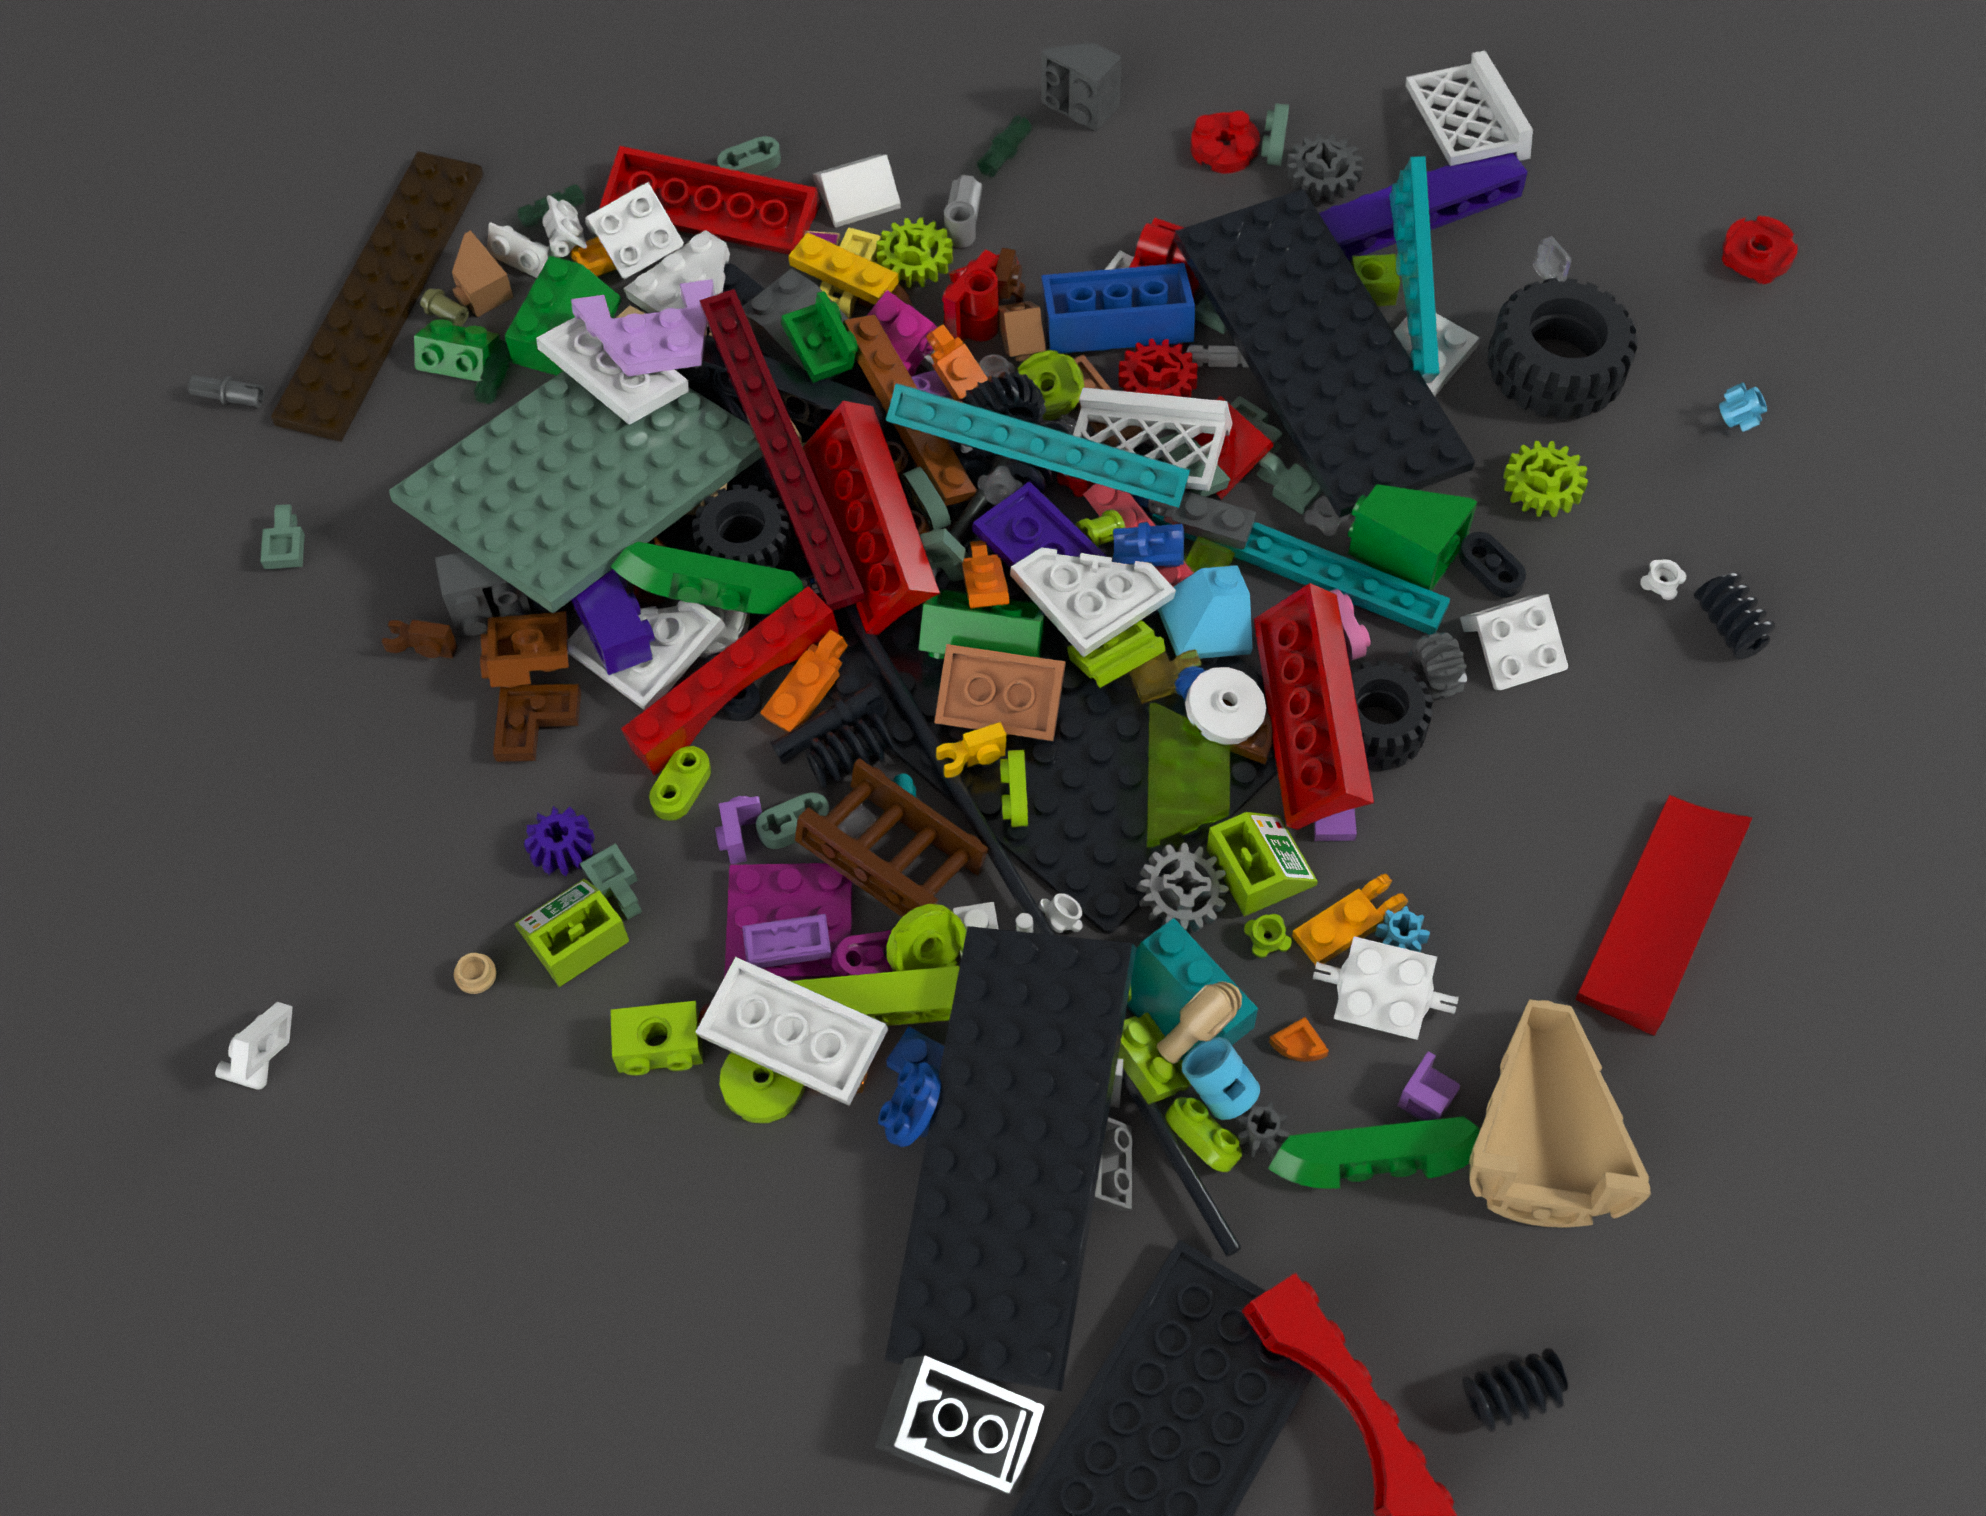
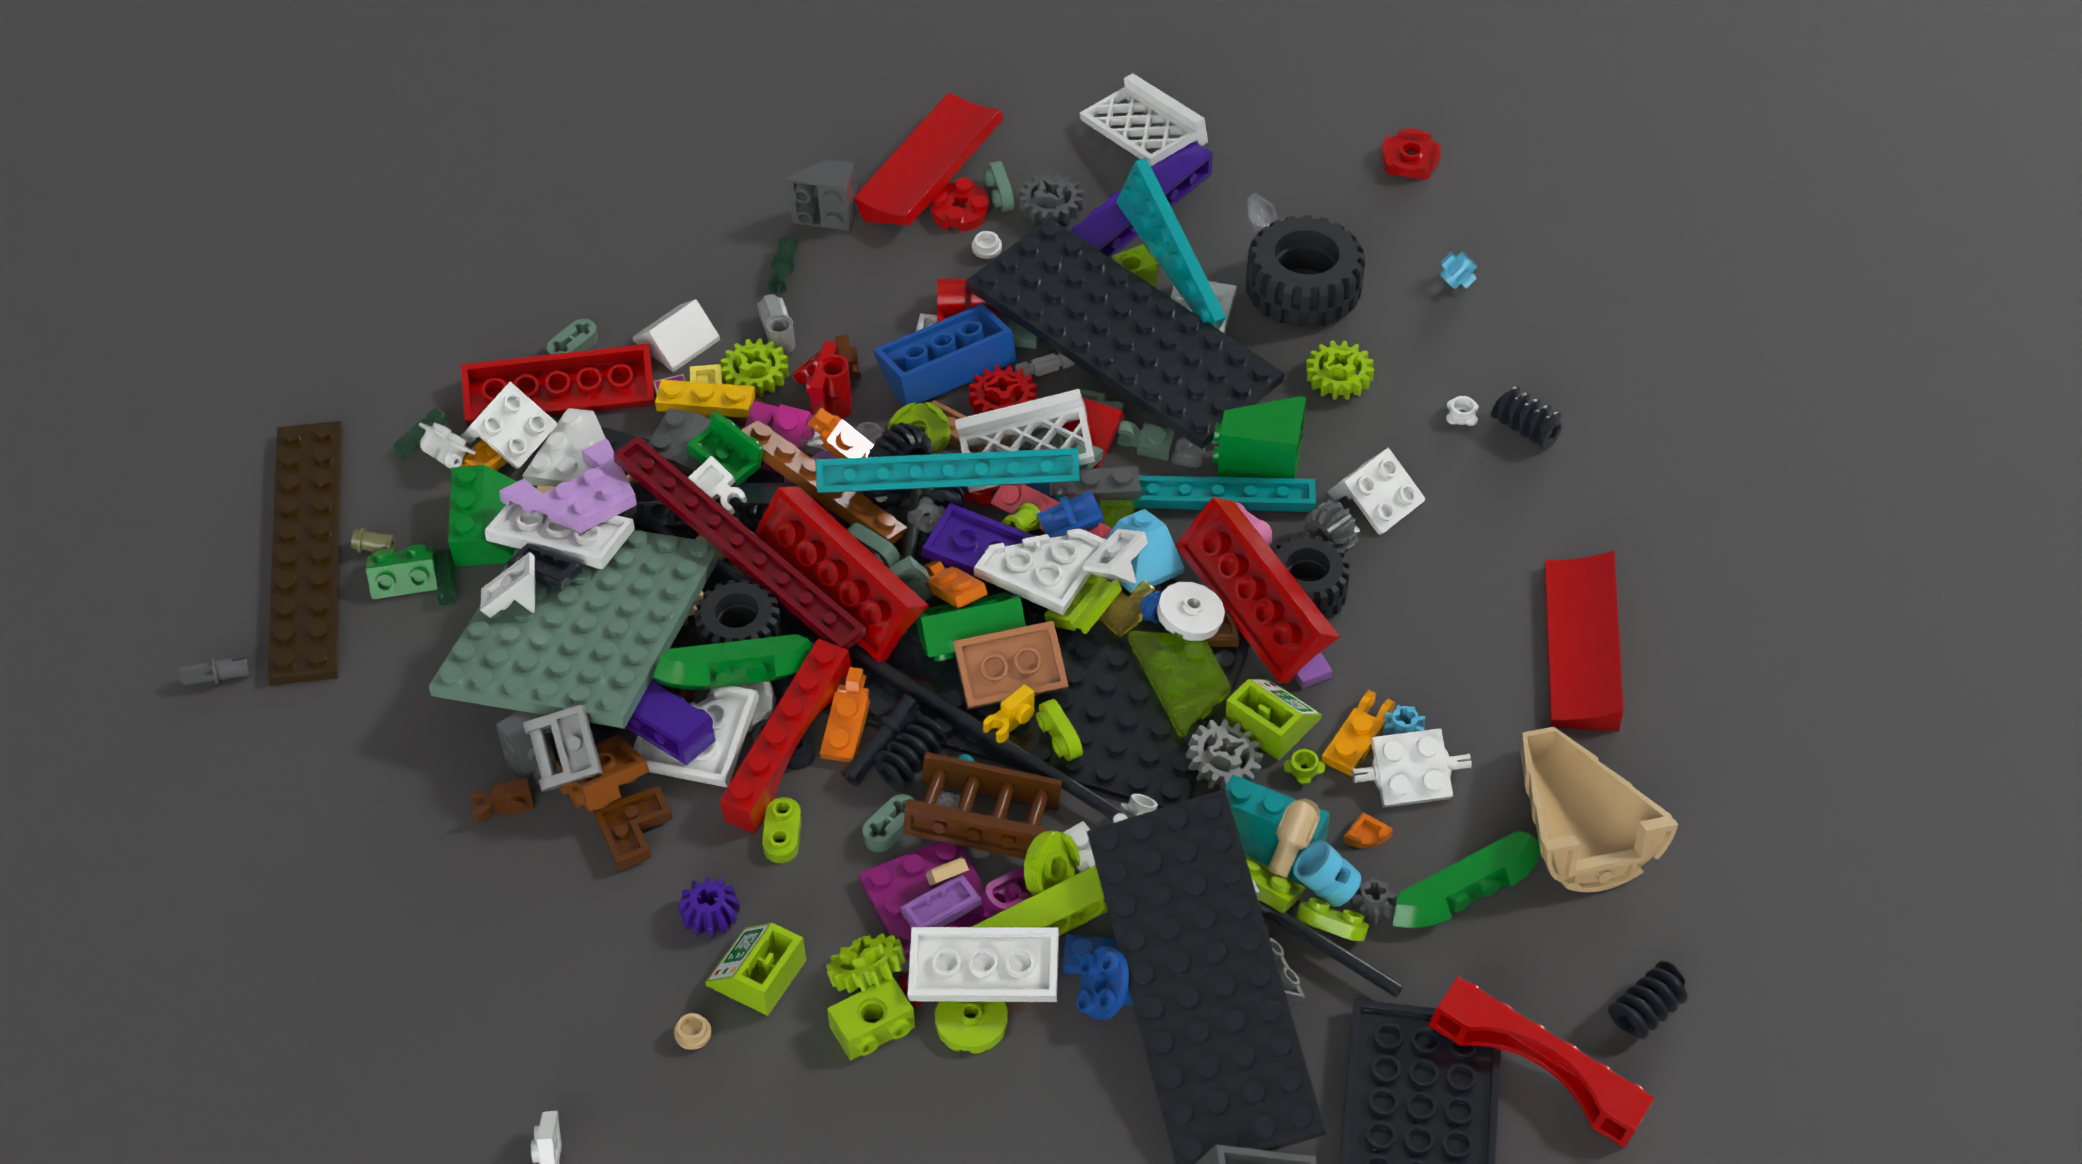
camera: 25 degrees left, 10 degrees down
sand green plate [260,504,305,569] -> none
medium nougat slope [452,230,514,317] -> none
white hinge [487,222,560,278] -> none
sand green plate [580,843,642,920] -> none
medium lavender bracket [715,796,762,864] -> none
medium nougat slope [998,301,1046,361] -> none
medium lavender panel [1397,1051,1460,1121] -> none
black plate [1459,532,1526,598] -> none
none -> white slope [480,552,535,618]
none -> black plate [507,543,582,591]
none -> light grey plate [523,705,603,791]
none -> white plate [688,456,747,515]
none -> lime gear [826,934,906,993]
none -> red arch [853,92,1004,226]
none -> tan tile [925,857,969,886]
none -> white plate [972,231,1002,259]
none -> white slope [1083,529,1148,584]

